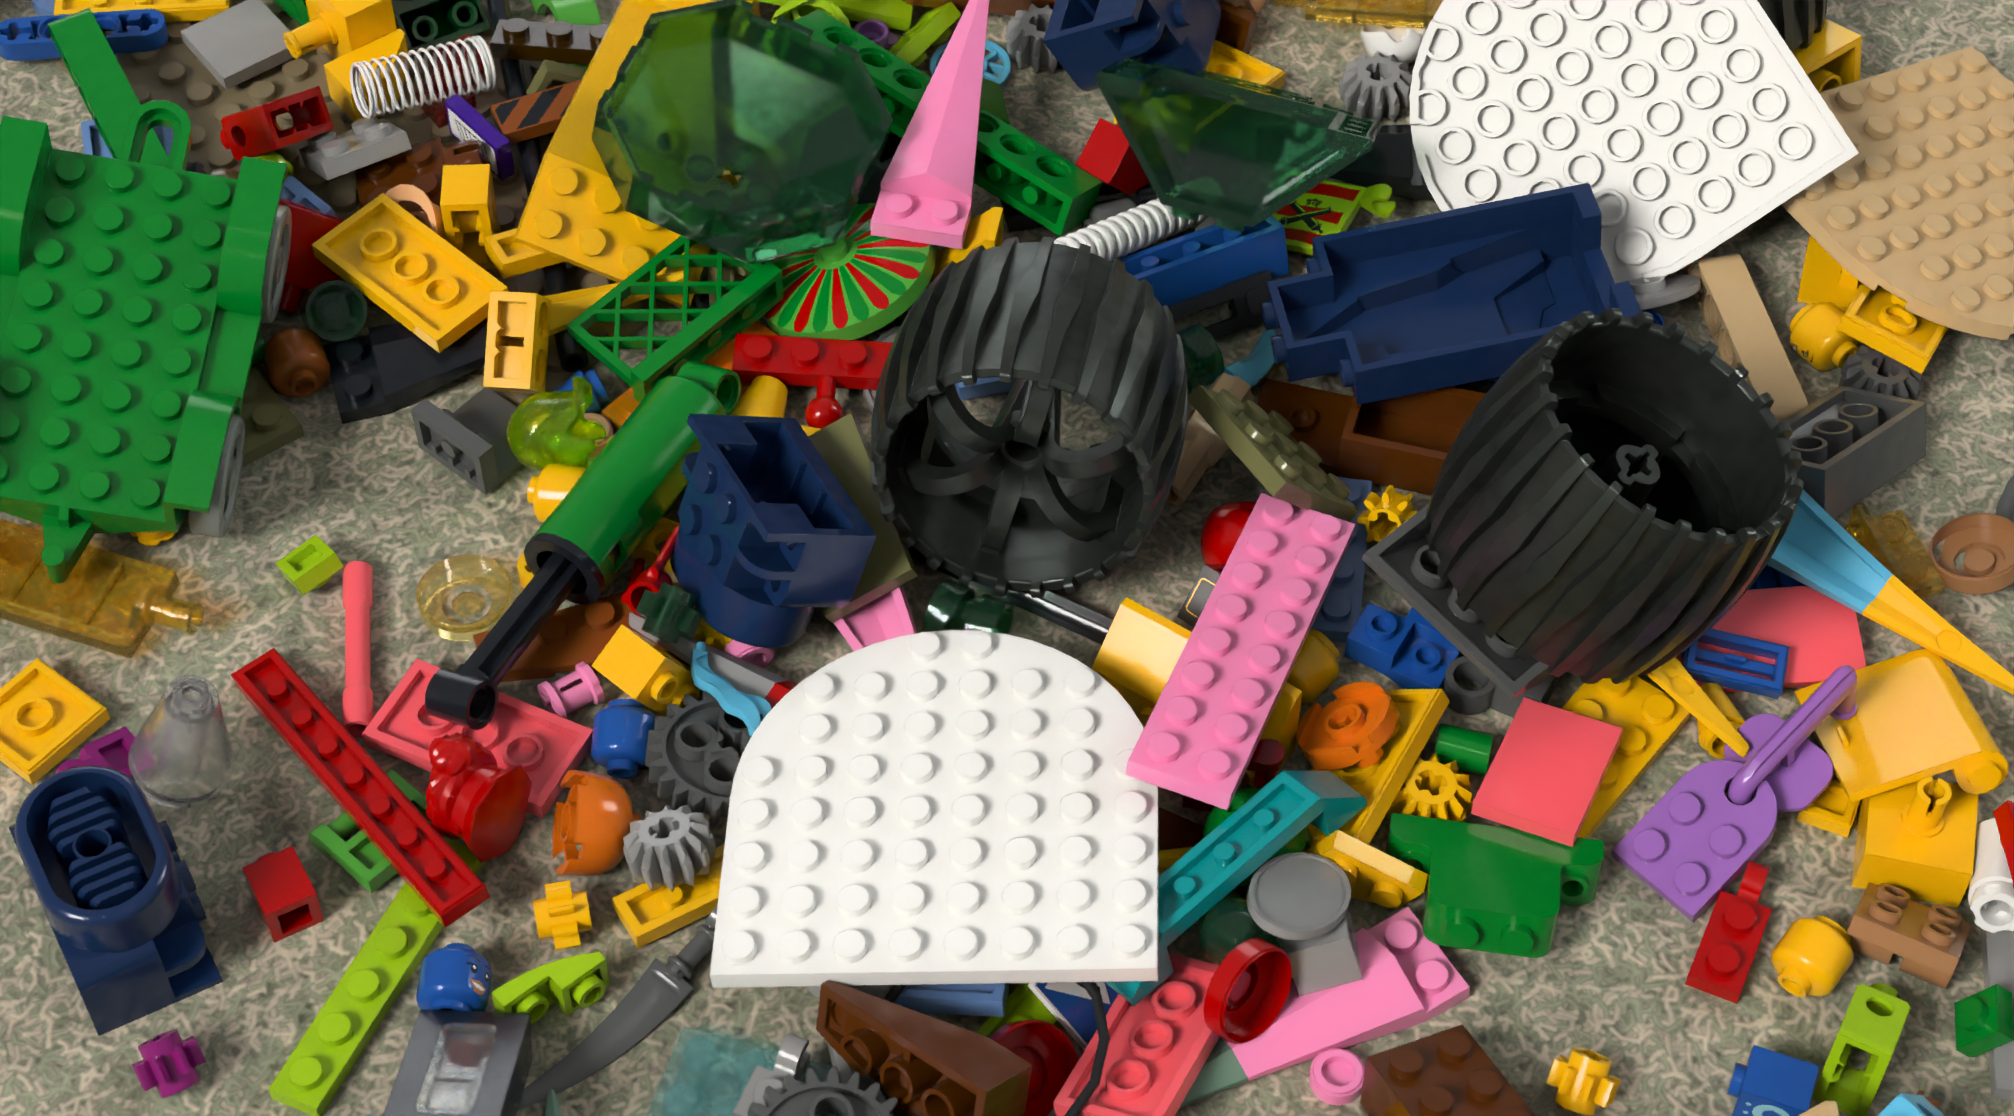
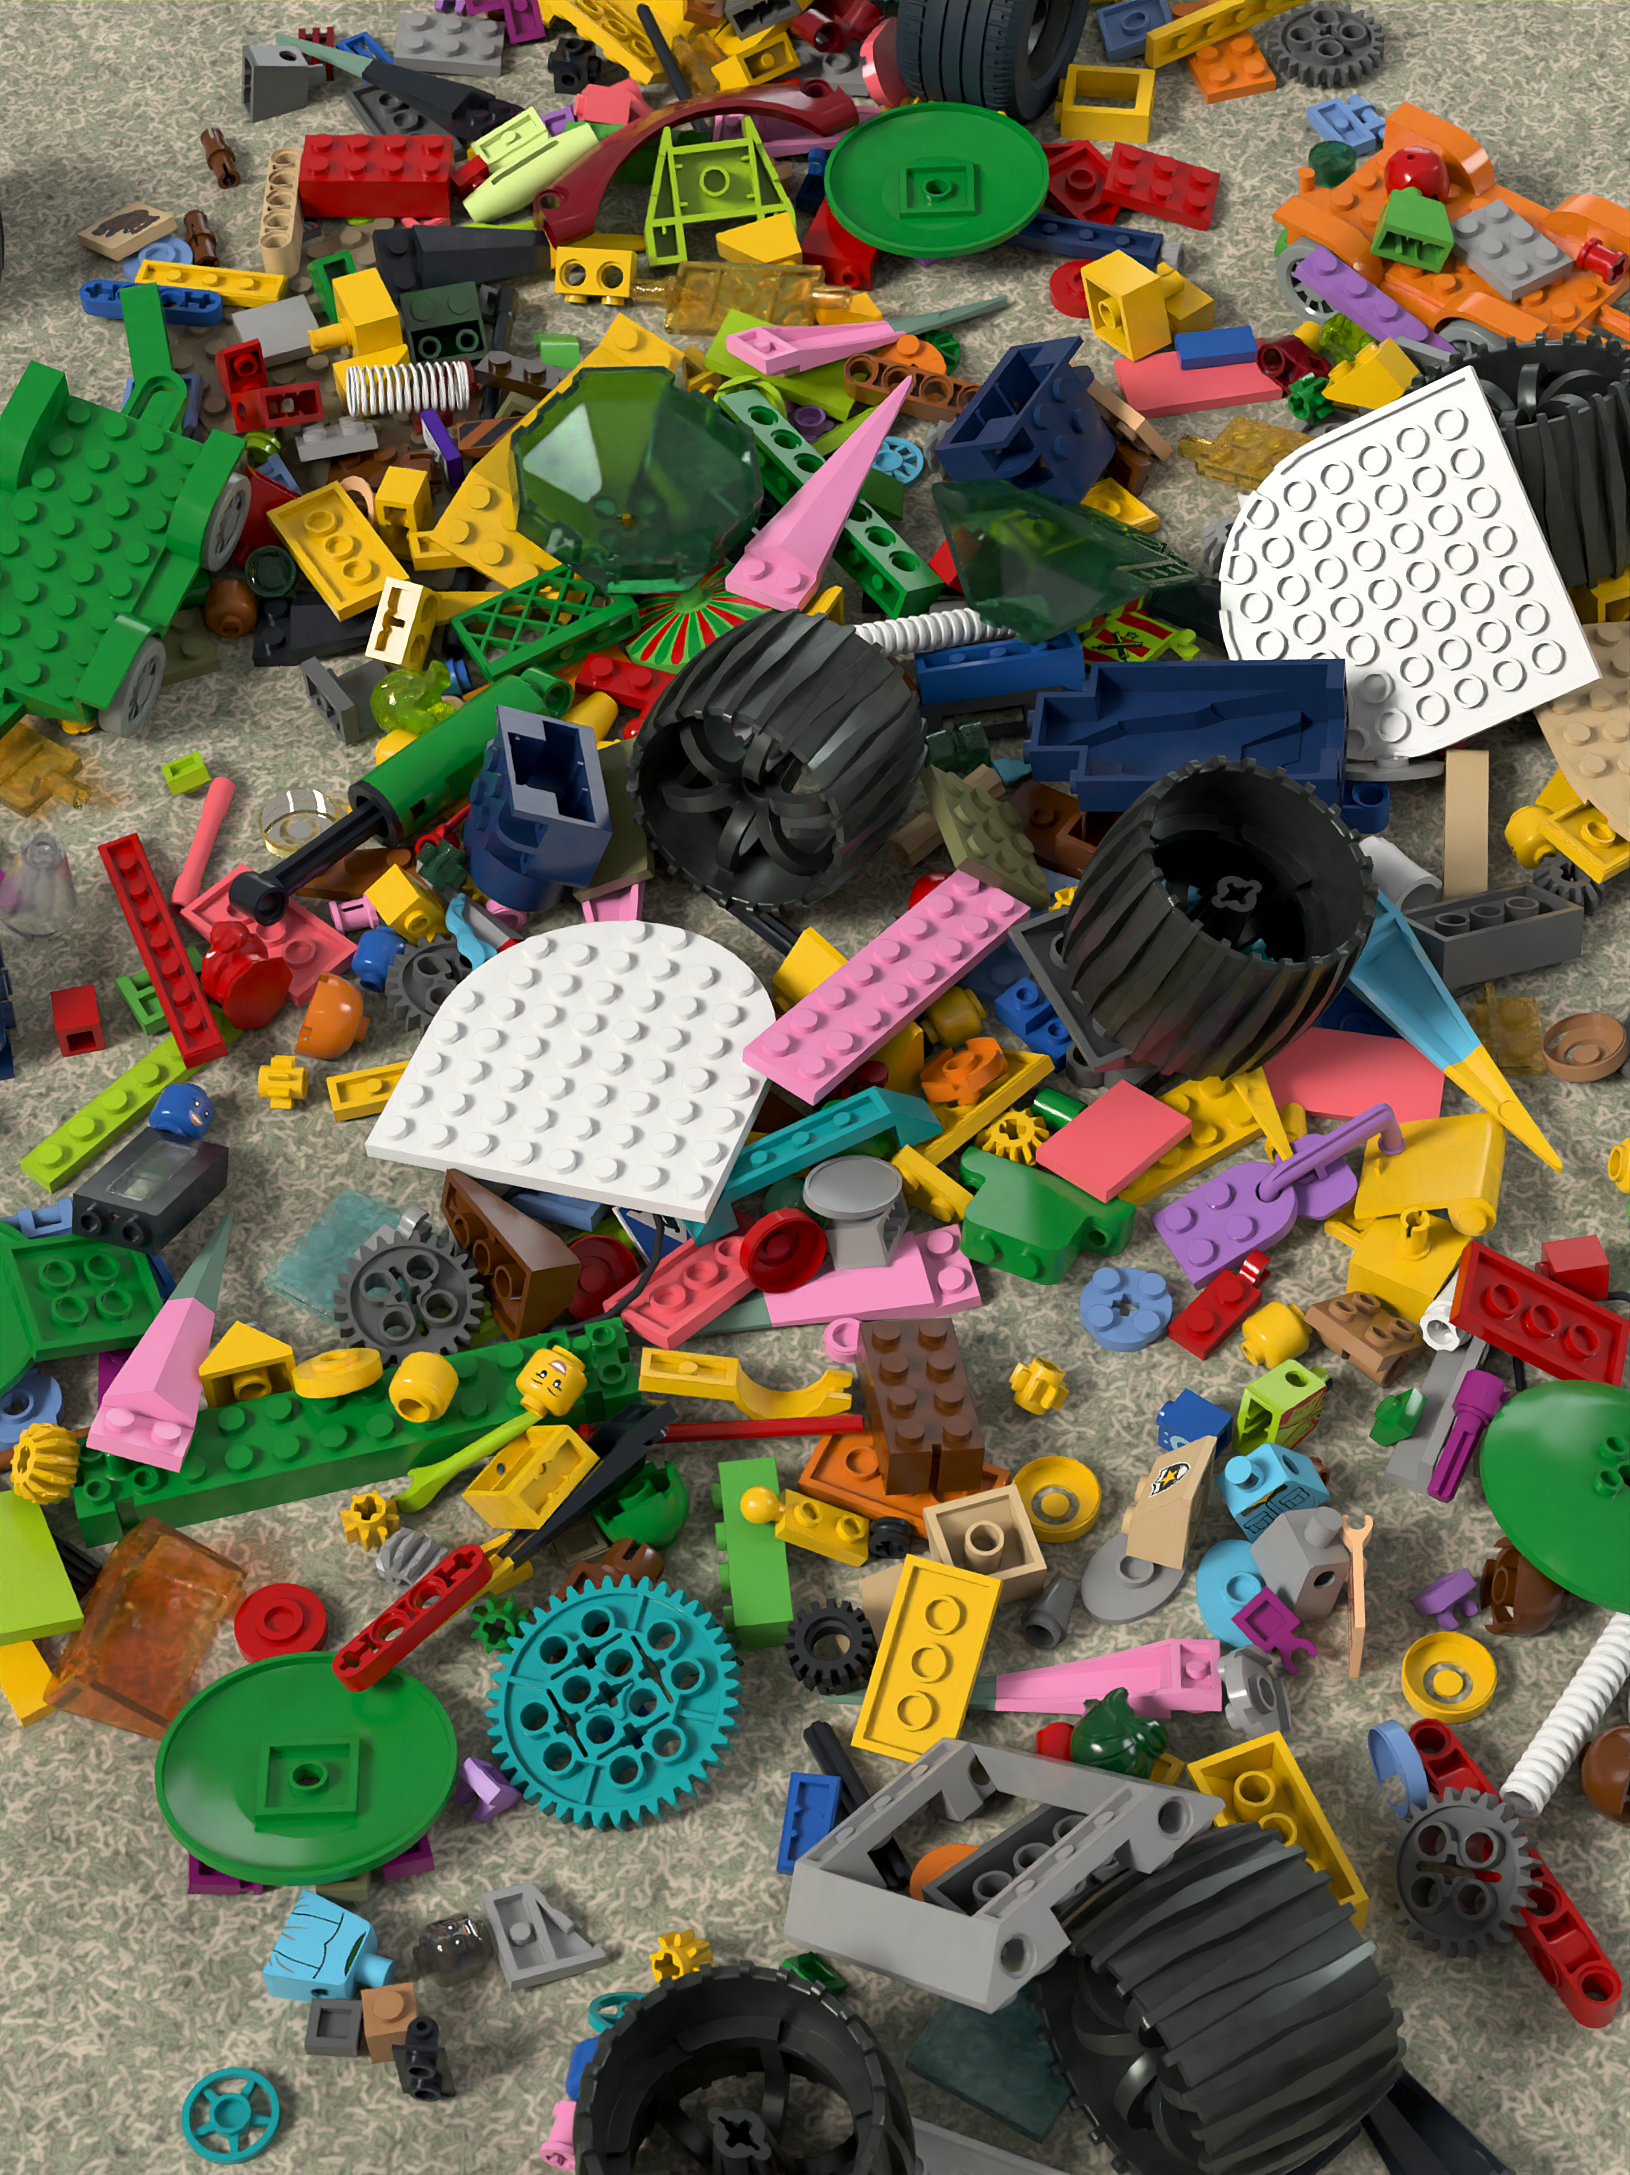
camera: 20 degrees right, 0 degrees up
lime slope [491,952,611,1024] -> none
dark grey sword [518,904,718,1111] -> none
light grey gear [623,805,716,892] -> none
clear green wheel [922,579,1014,635] -> none
blue tile [1681,629,1789,699] -> none
none -> red slope [214,338,269,406]
none -> medium blue plate [1079,1267,1172,1352]

